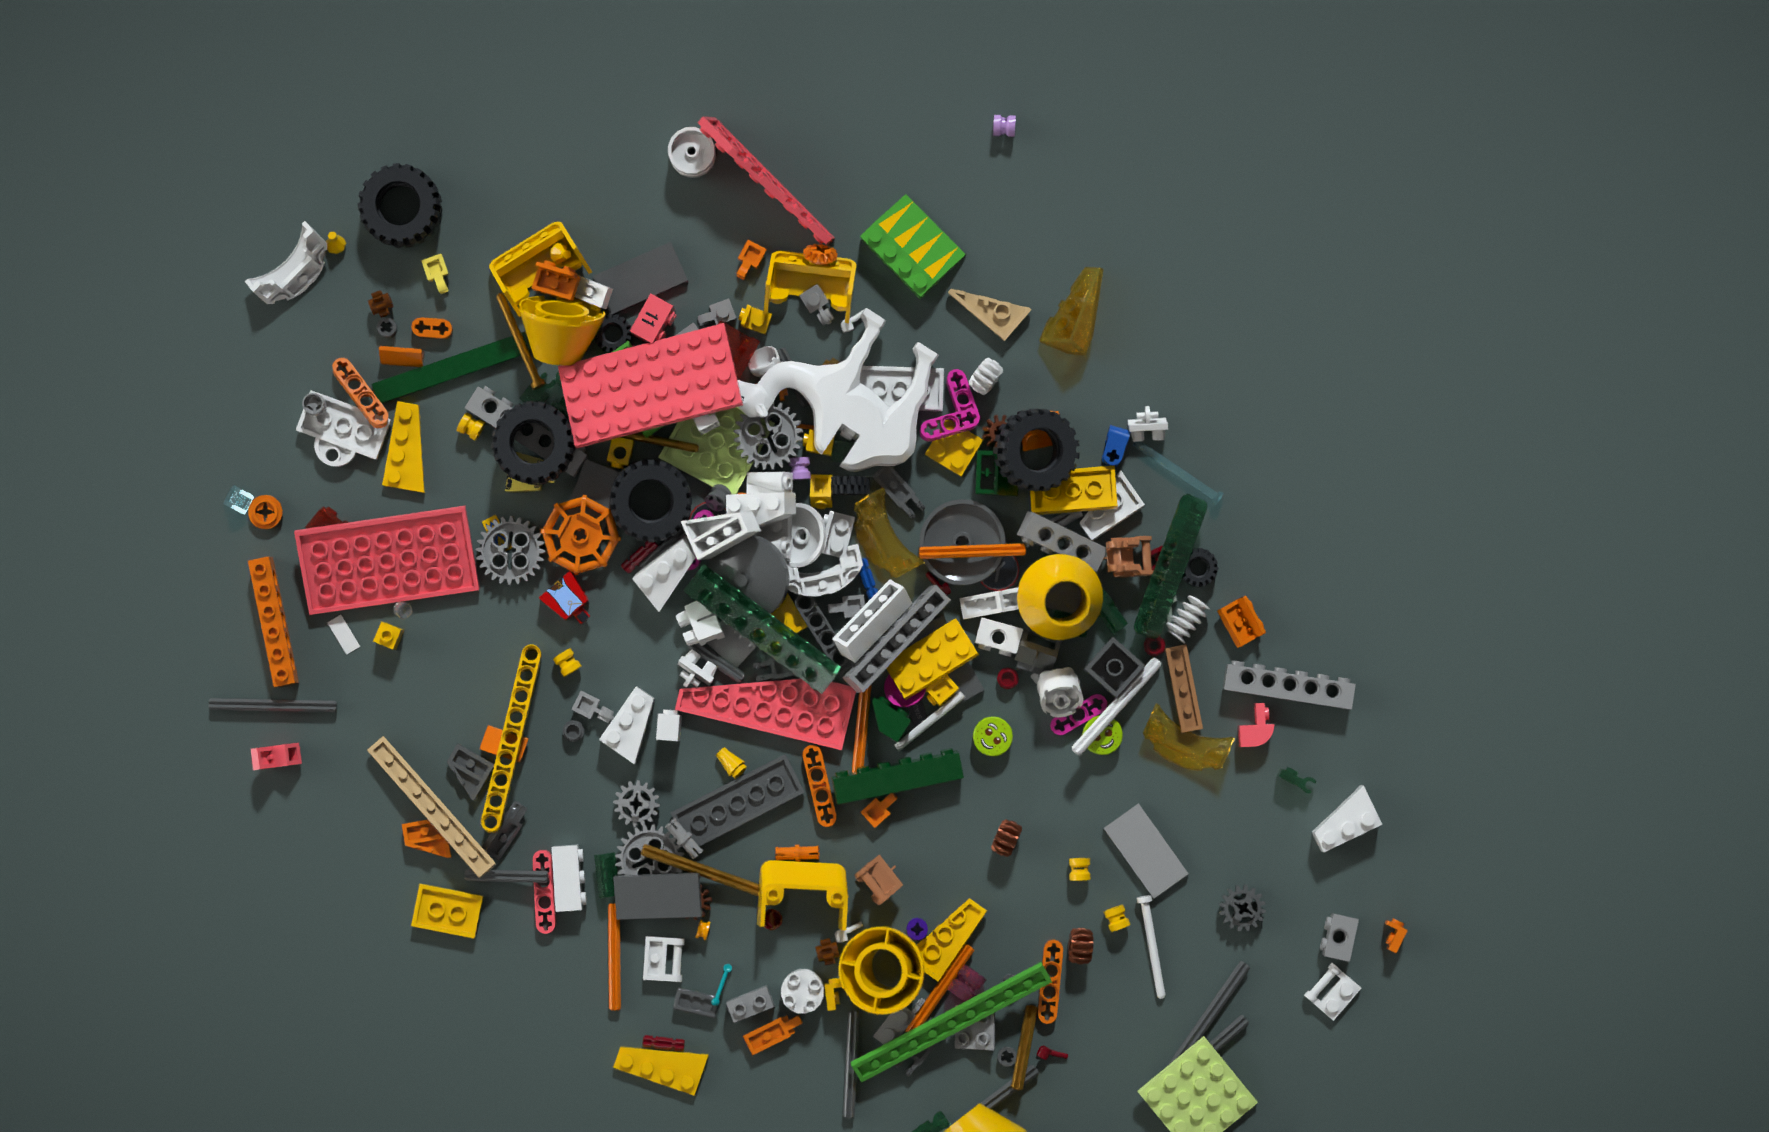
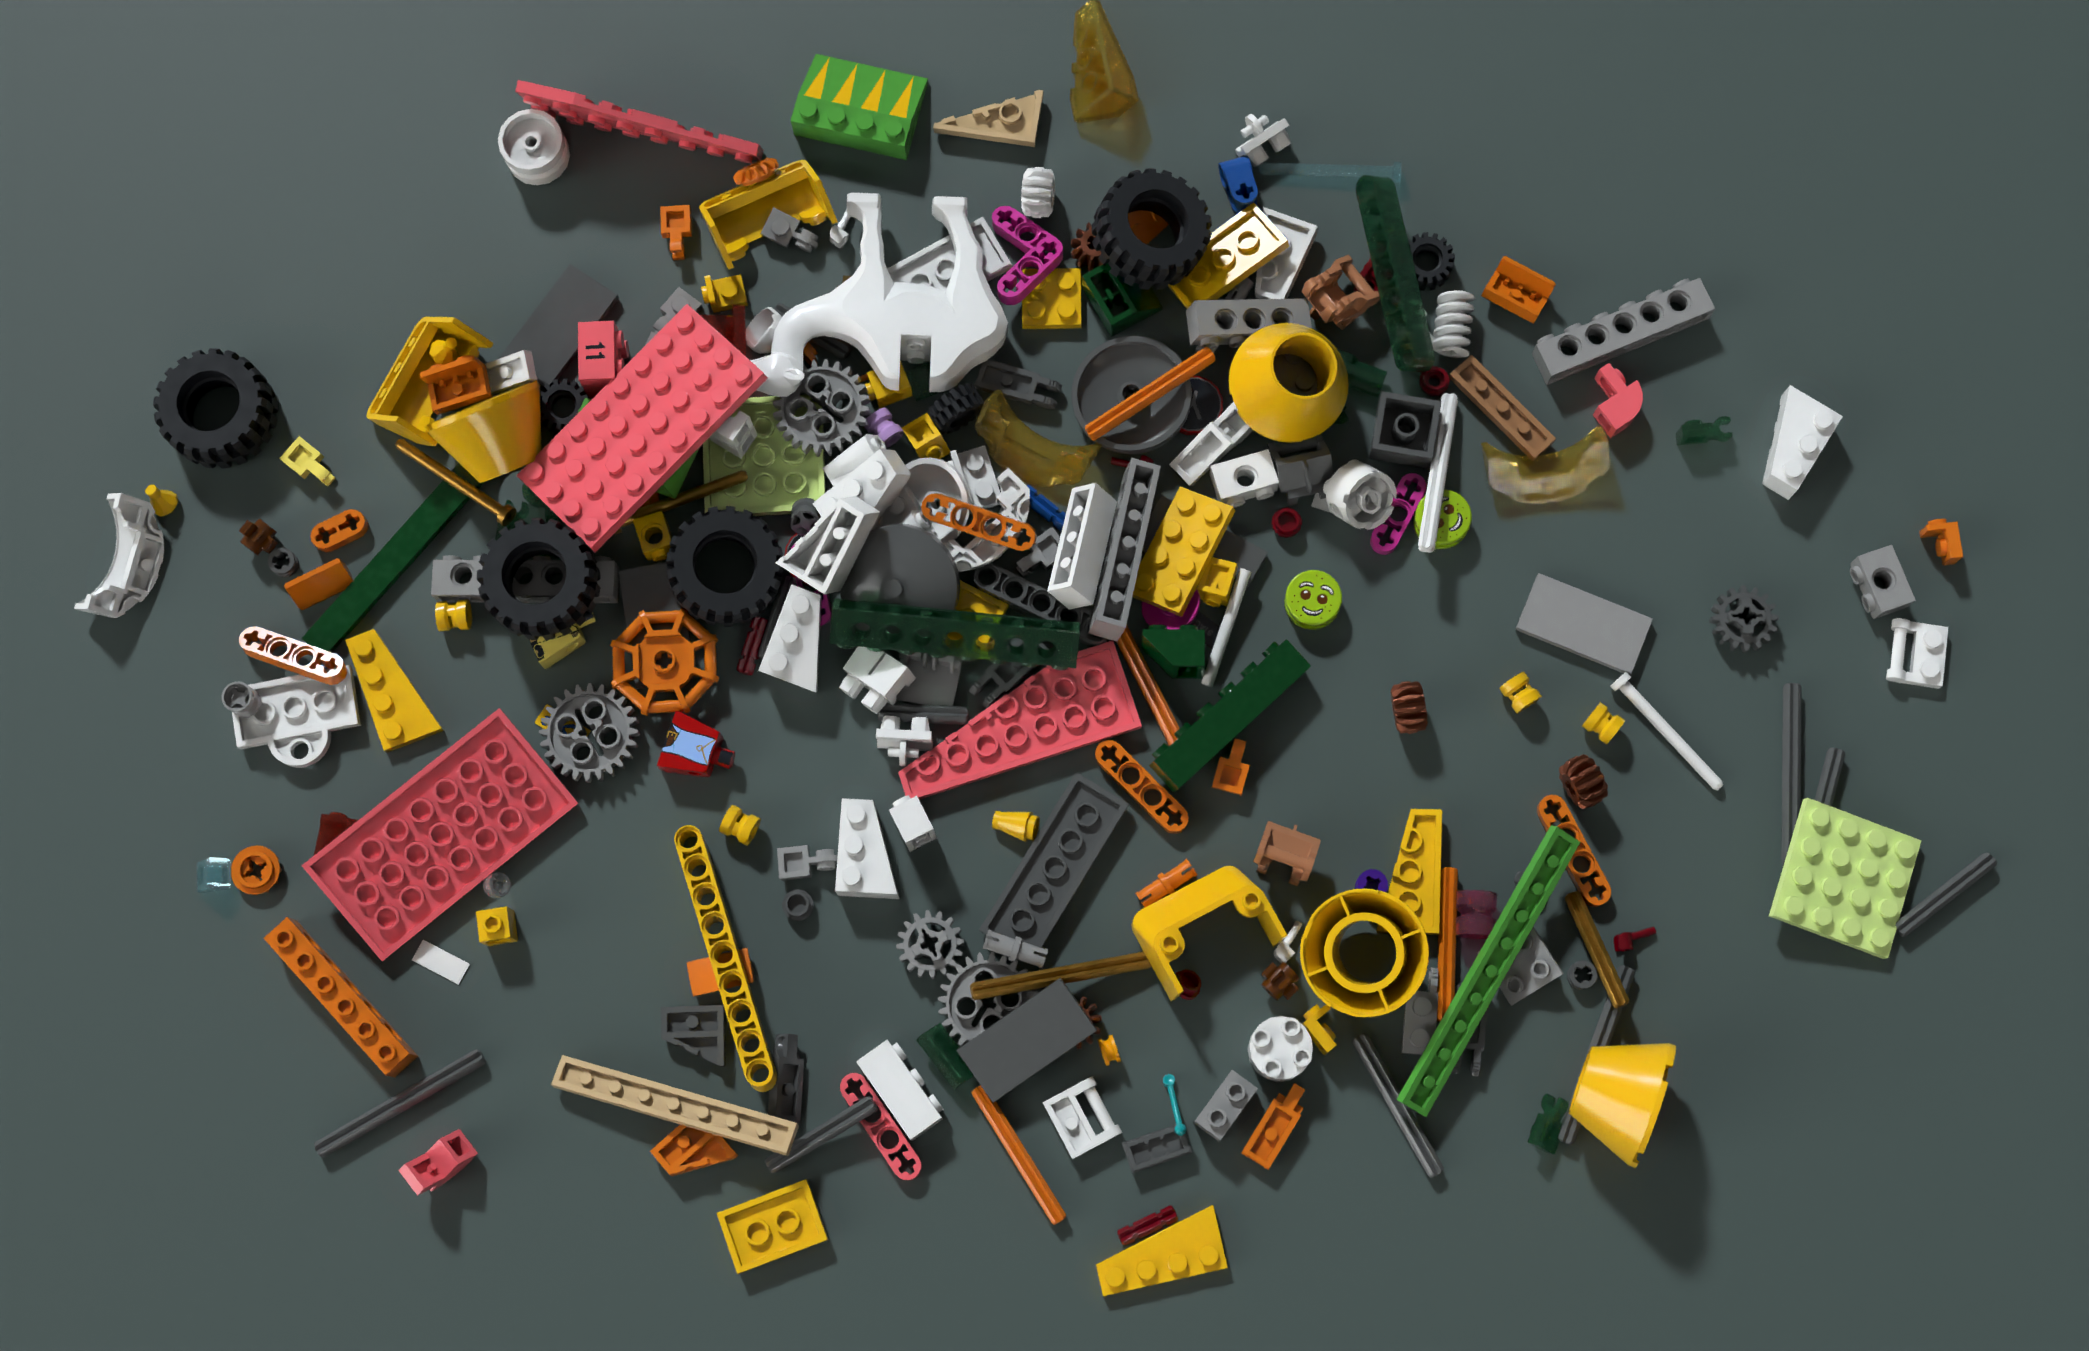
camera: 30 degrees left, 10 degrees down
none -> orange beam [921,493,1037,551]

